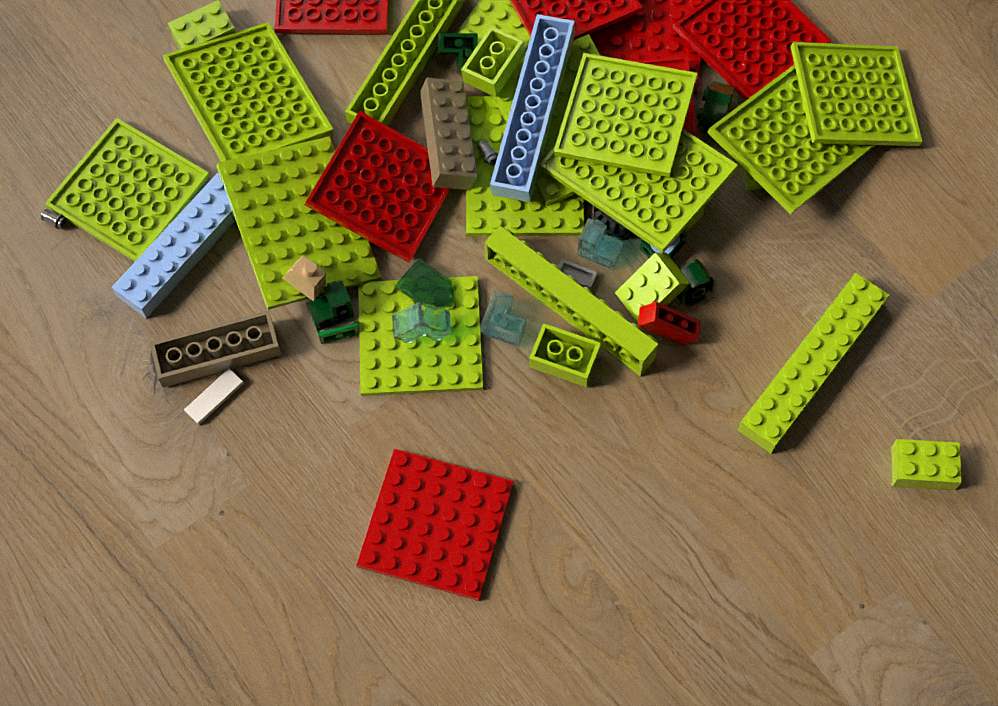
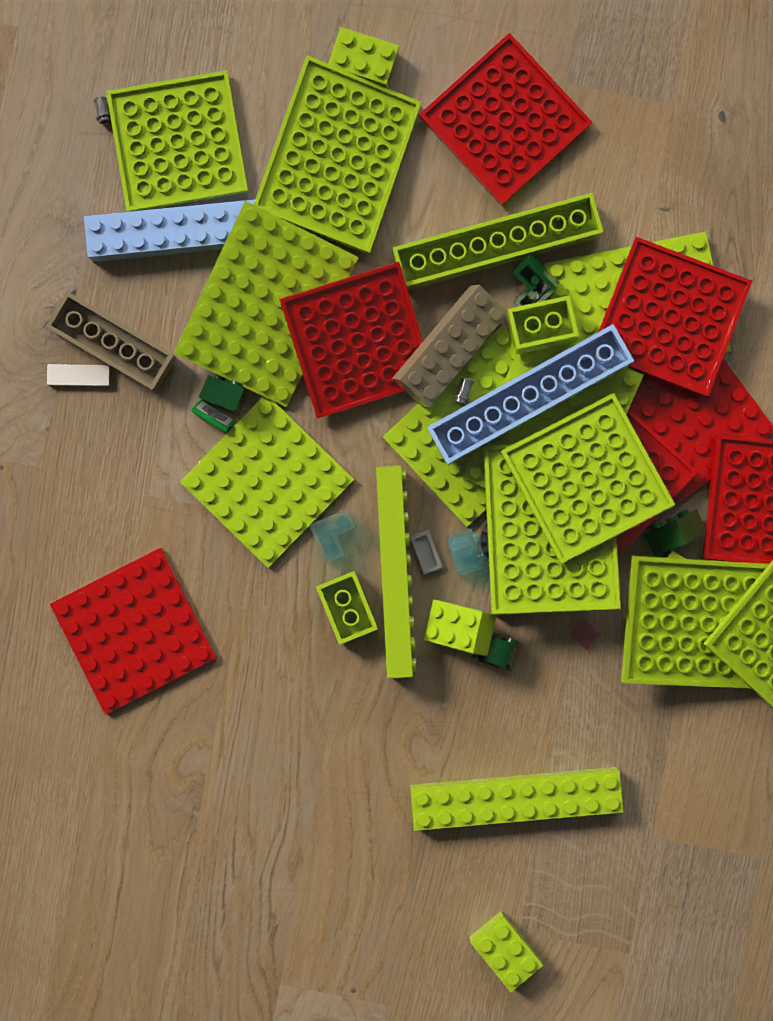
camera: 45 degrees right, 20 degrees up
tan torso [282,256,326,301] -> none
clear light blue brick [392,302,451,343] -> none
clear green tile [395,258,455,310] -> none
red brick [638,301,701,345] -> none
none -> clear pink tile [570,620,600,649]

